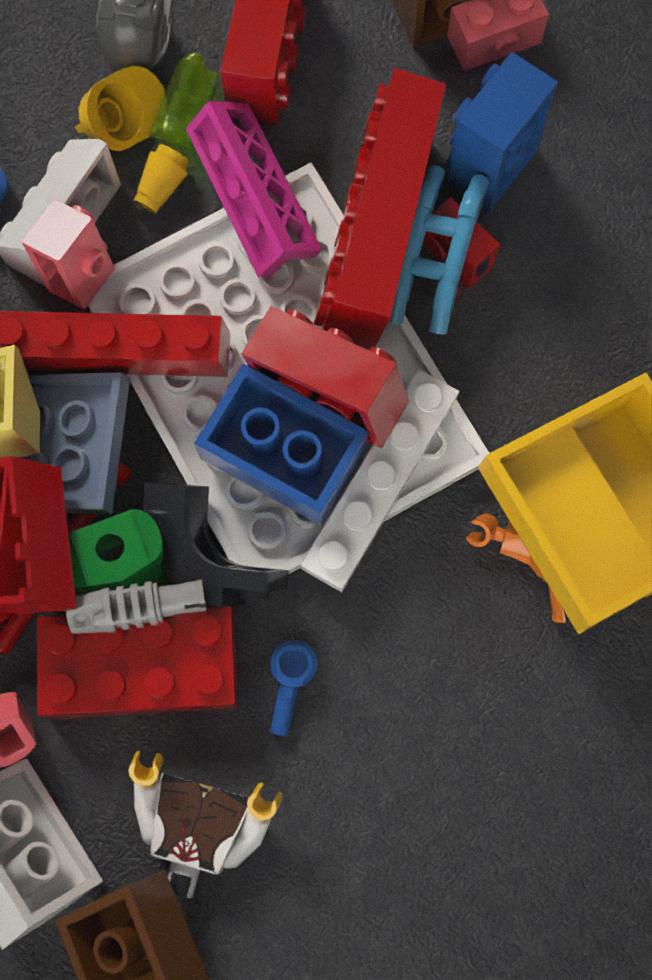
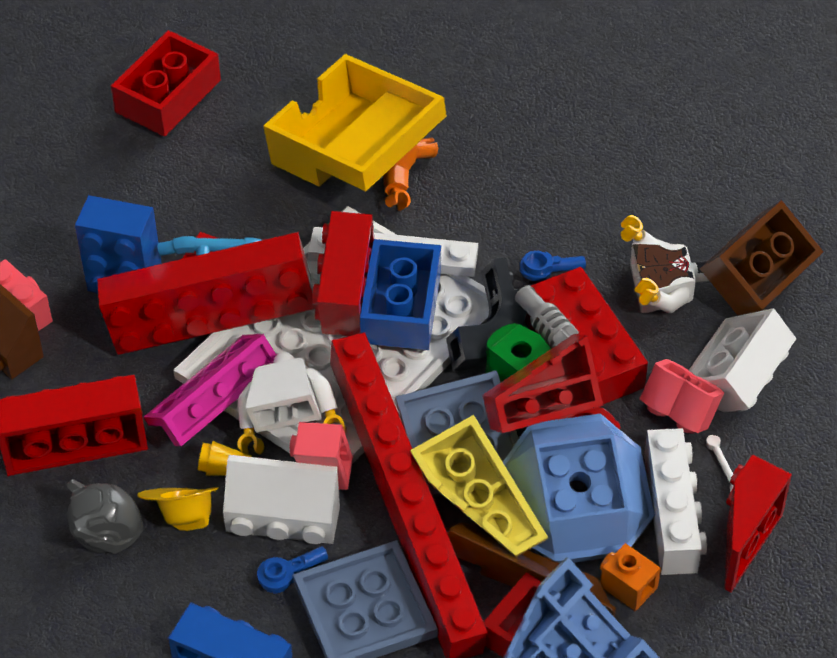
camera: 115 degrees left, 25 degrees down
clear neon green hinge [150,52,219,149] -> none
none -> white torso [237,352,347,454]

